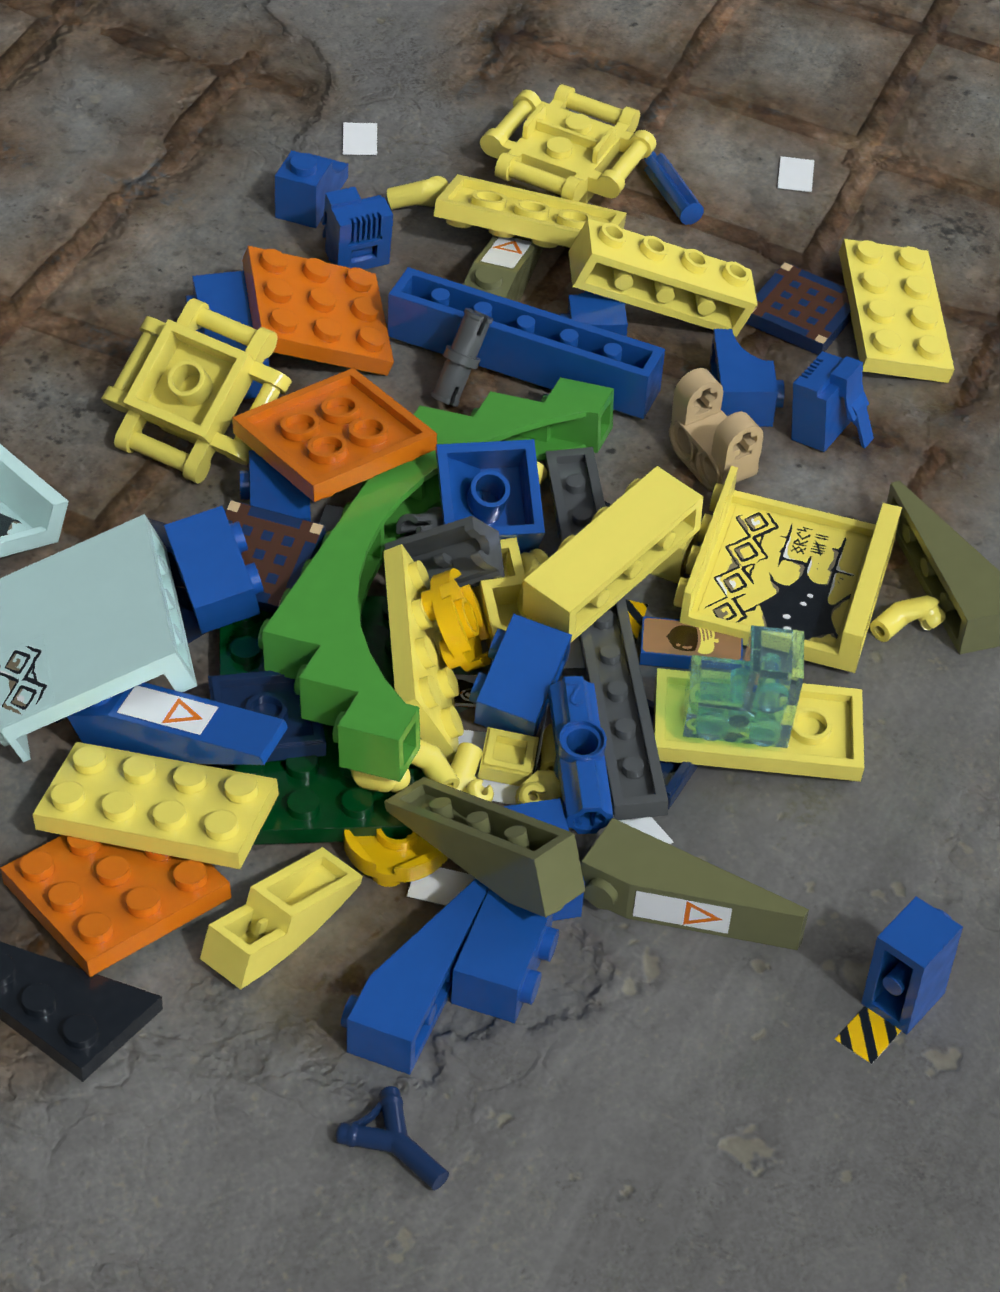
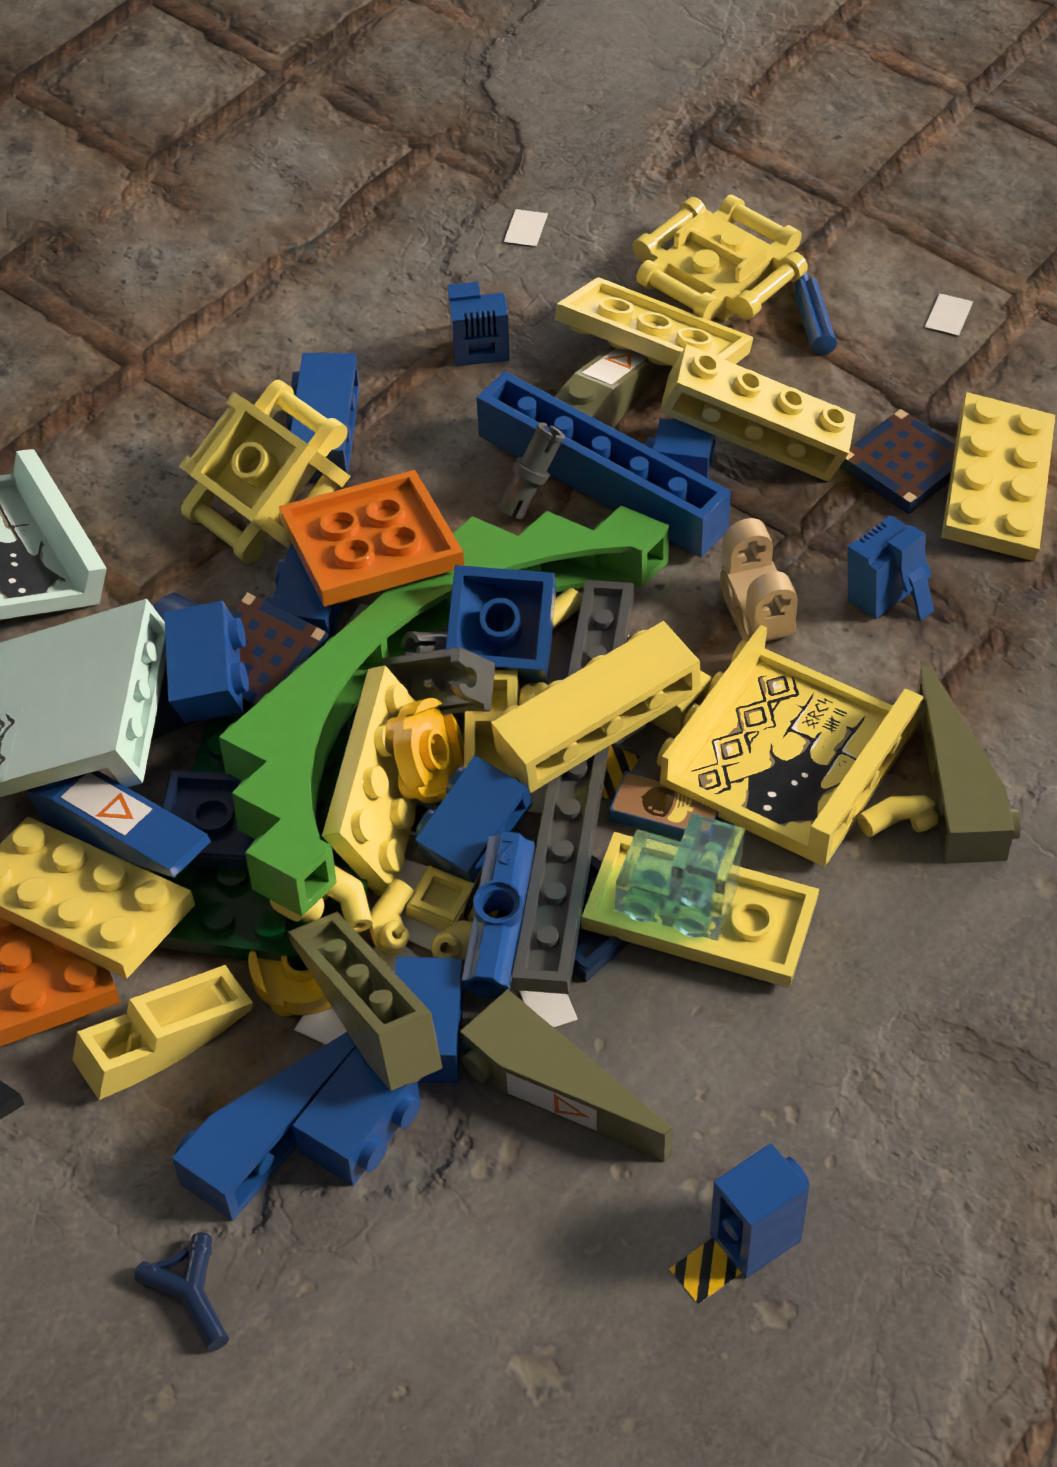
camera: 20 degrees right, 5 degrees up
orange plate [242,246,394,376] -> none
blue arch [275,150,348,228] -> none
light yellow arm [387,176,449,210] -> none
blue arch [709,329,785,427] -> none

